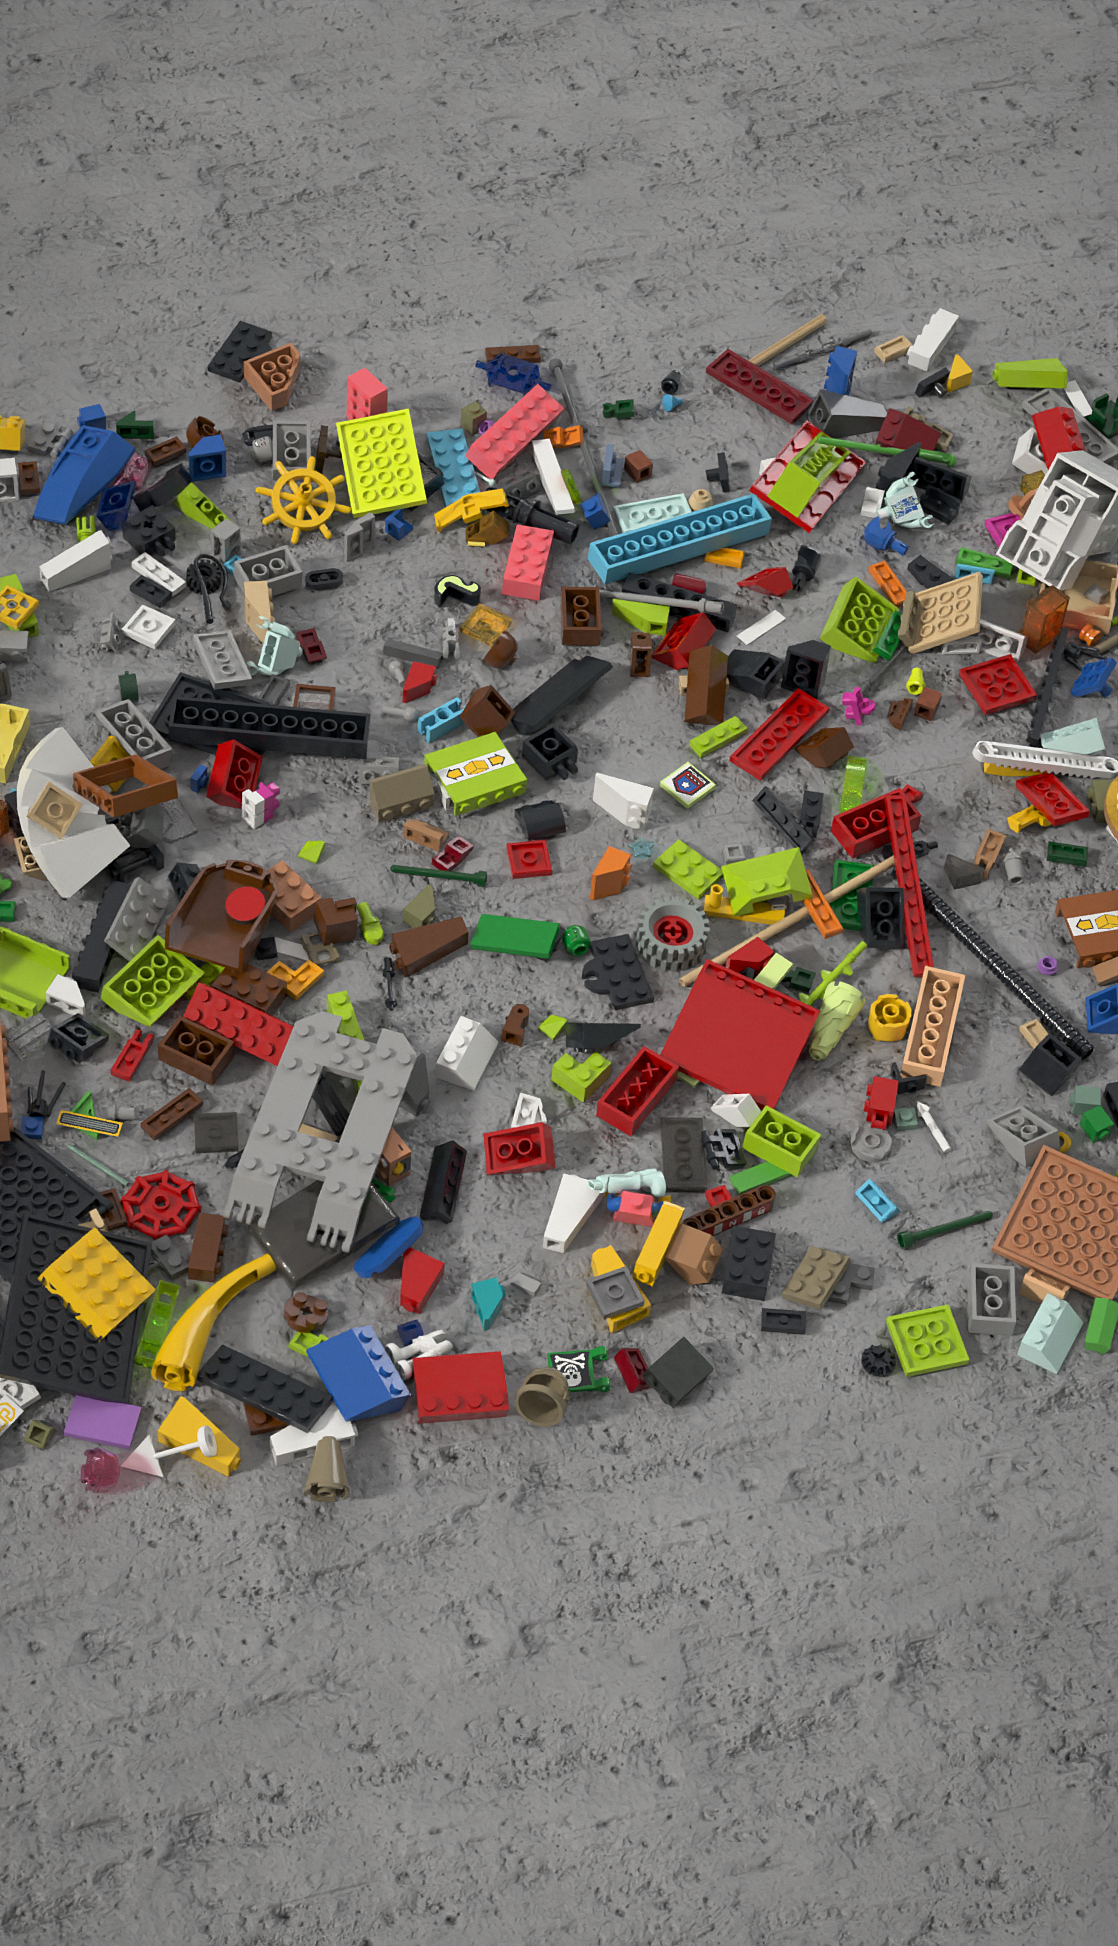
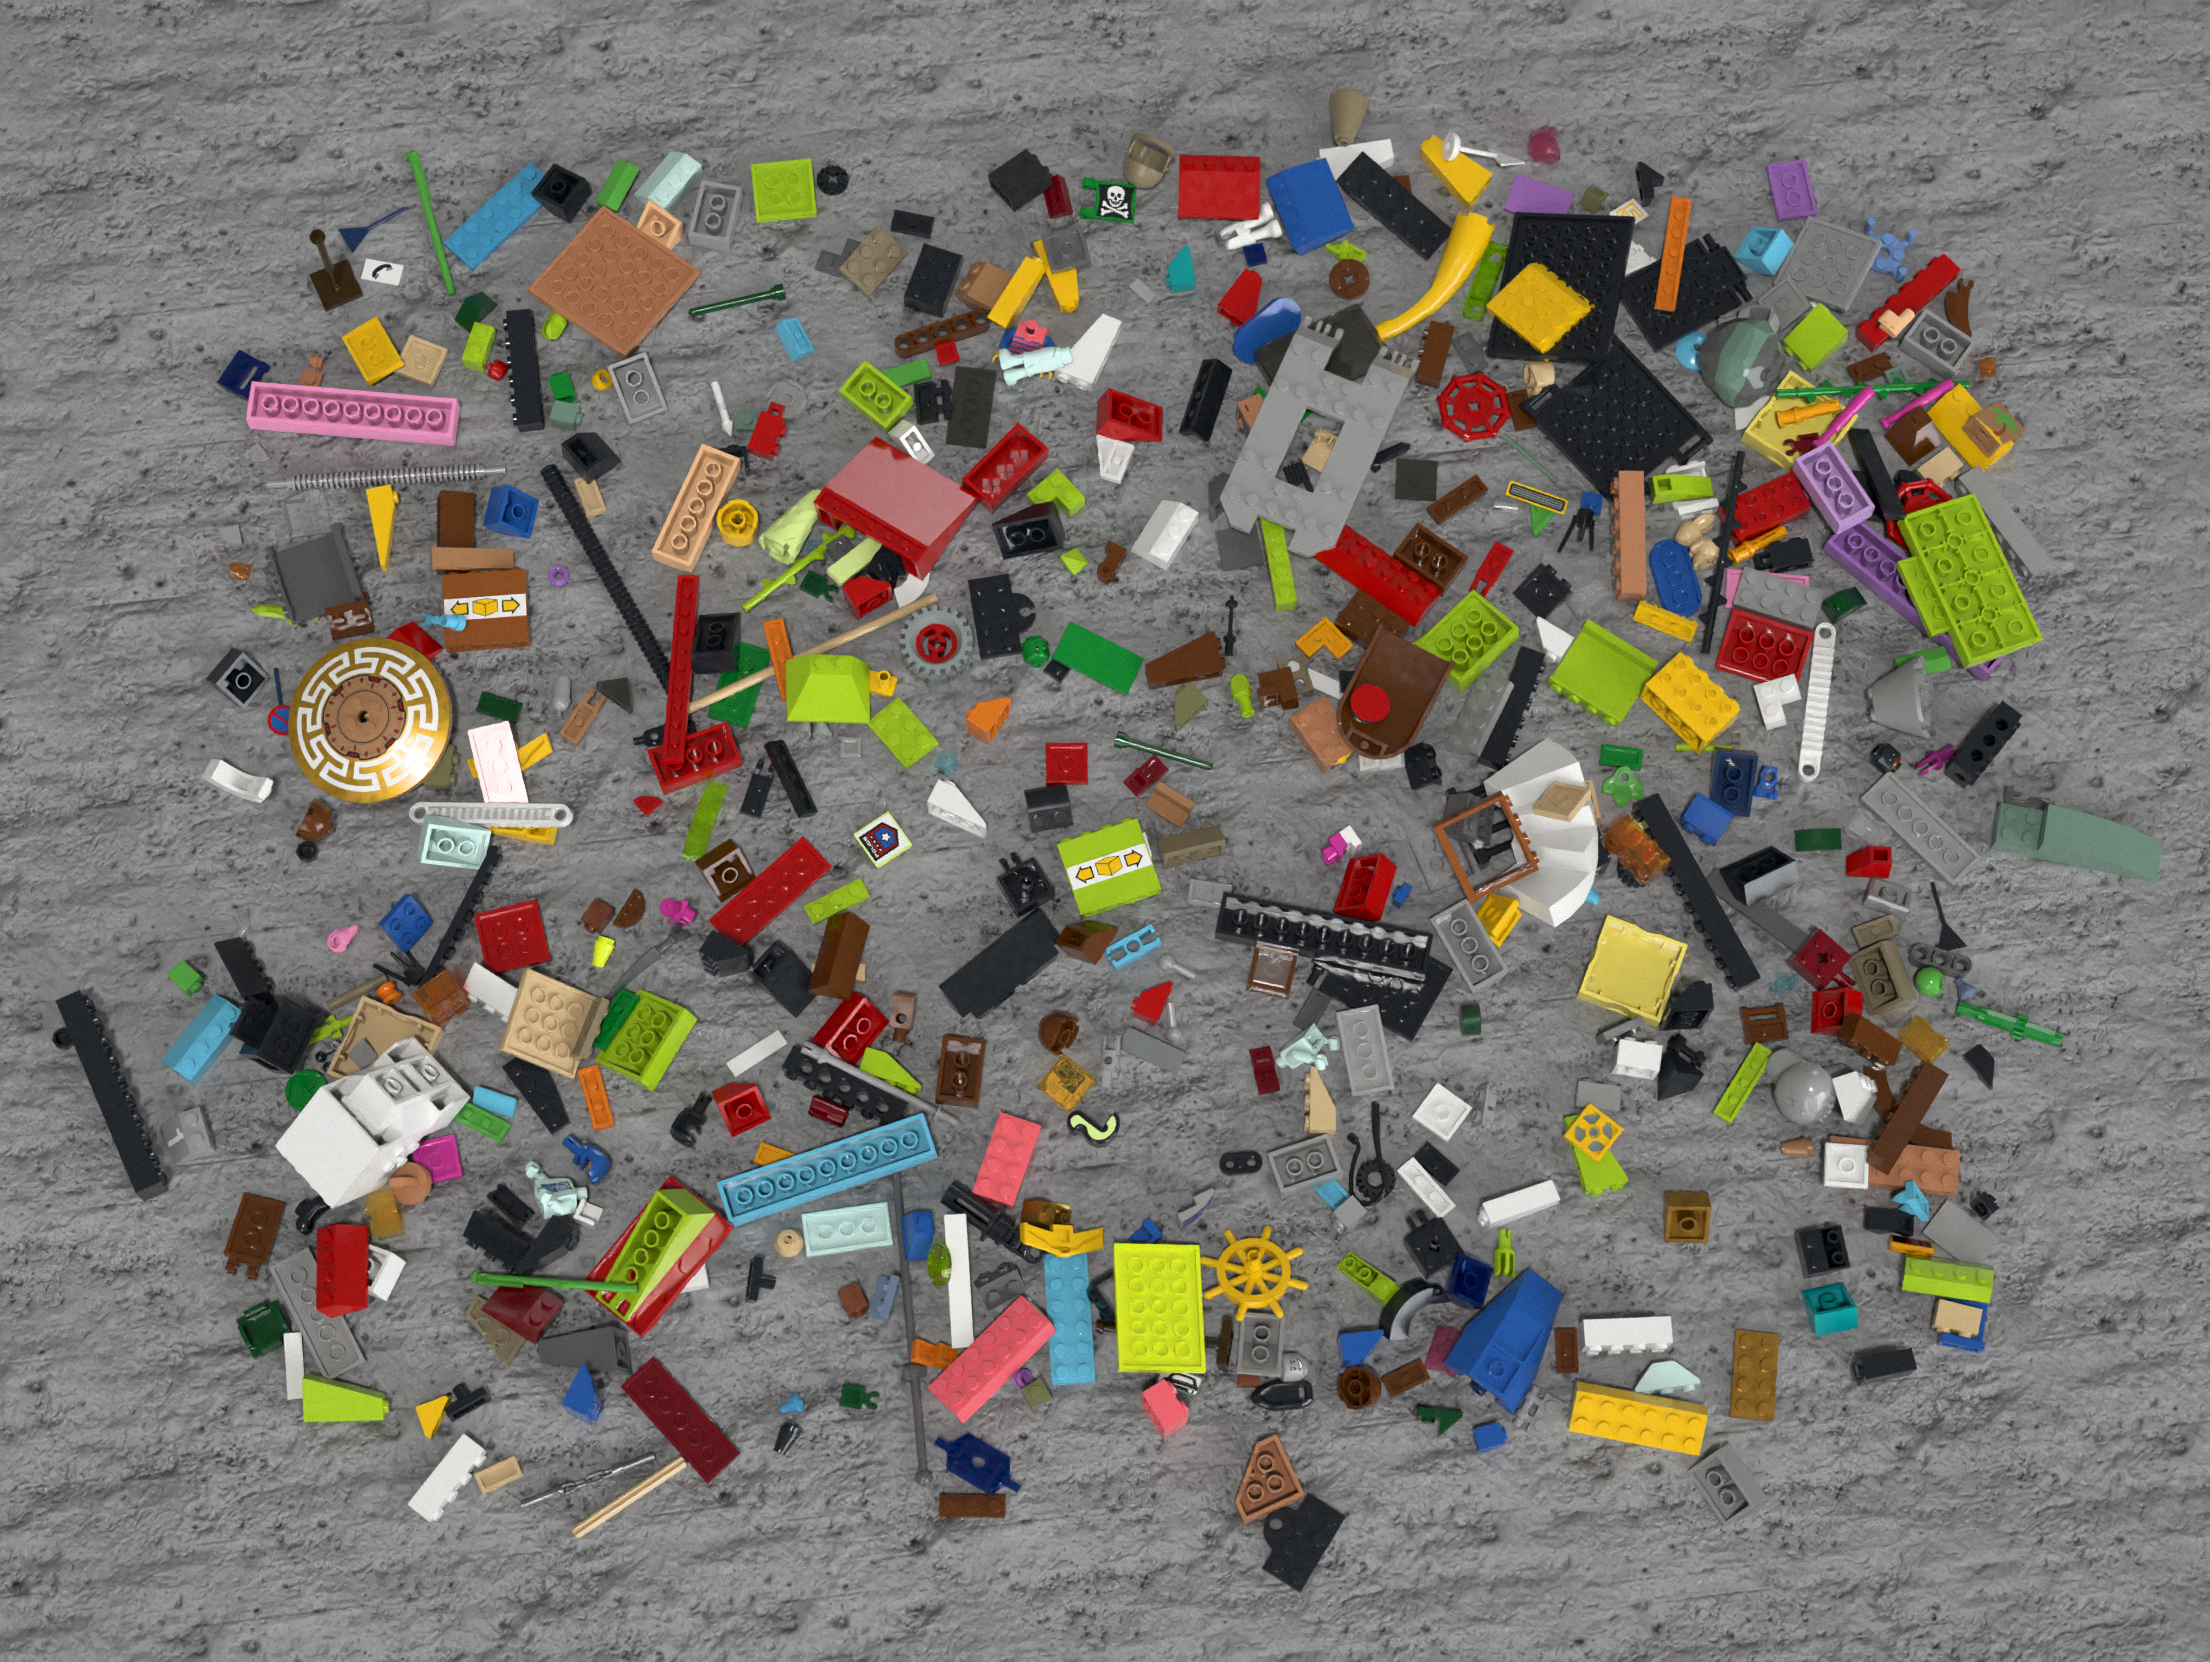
camera: 170 degrees left, 20 degrees up
lime slope [298,841,325,864] -> none

